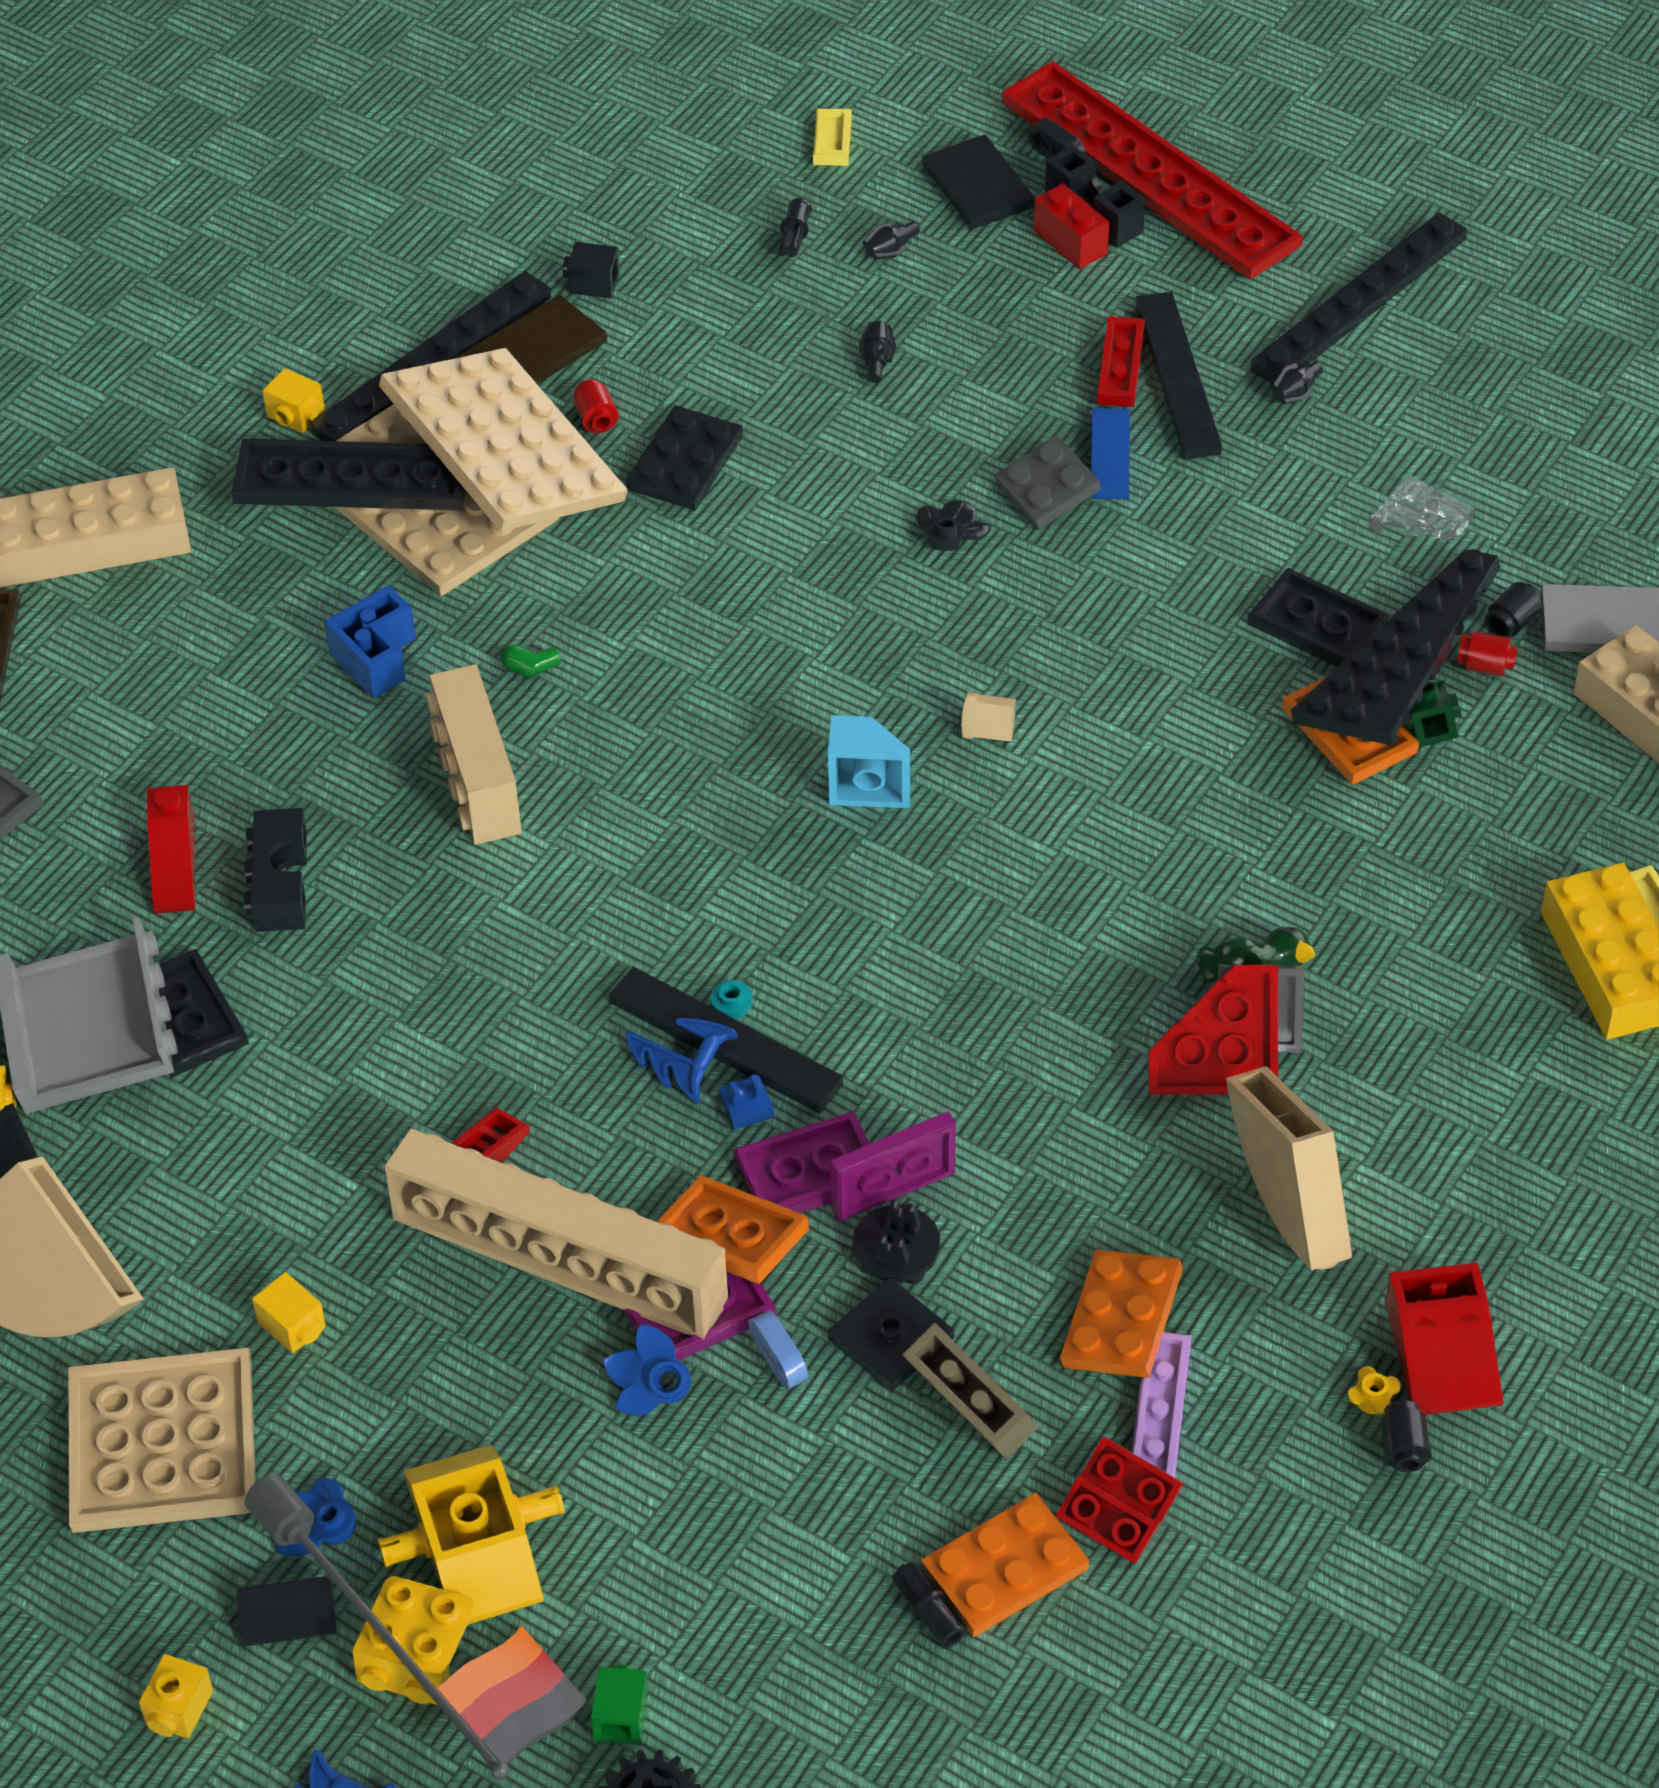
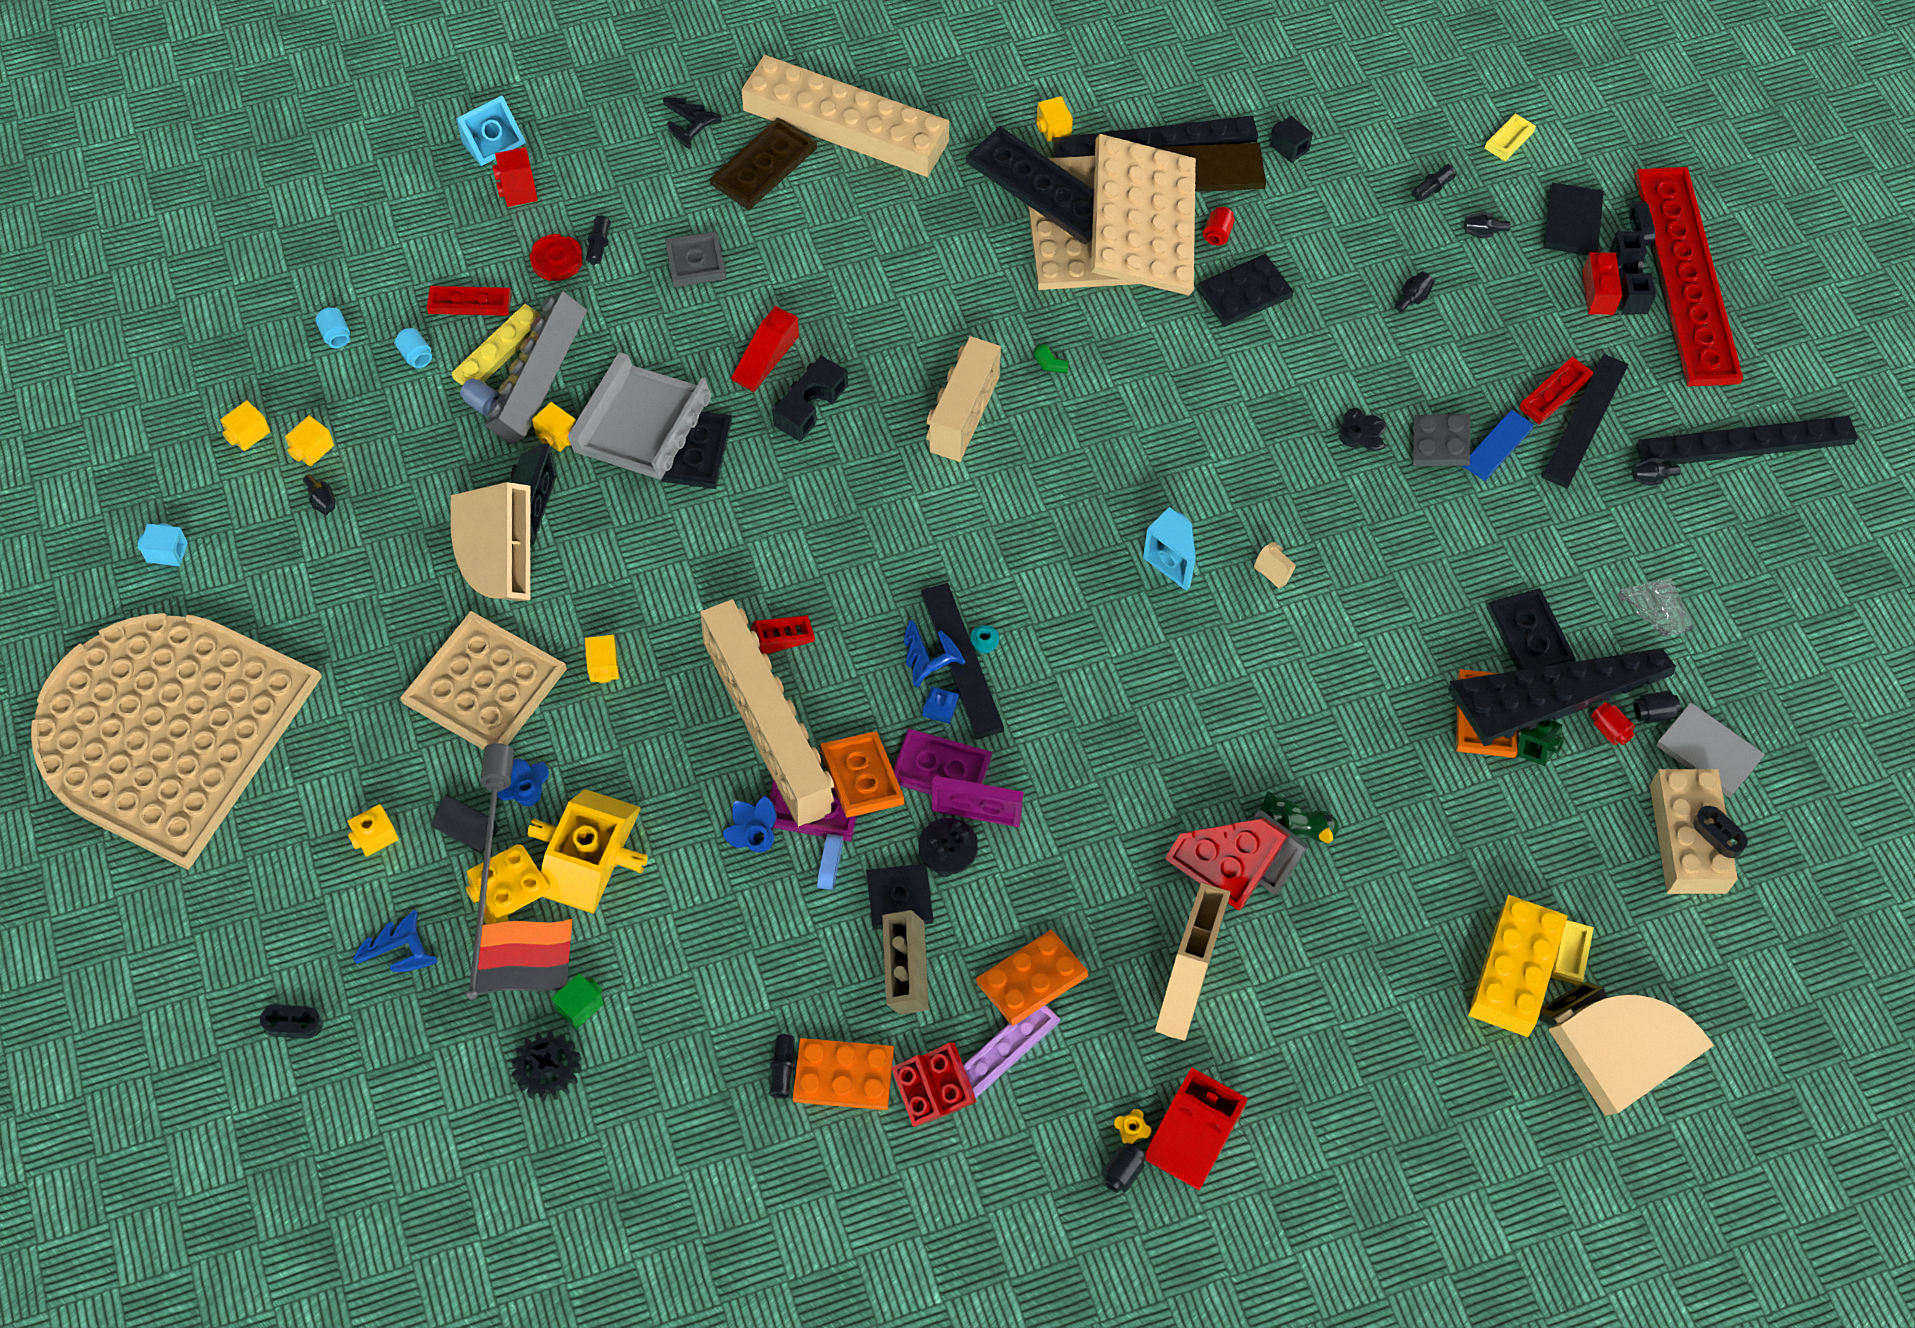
camera: 35 degrees right, 10 degrees up
blue brick [324,585,416,699] -> none

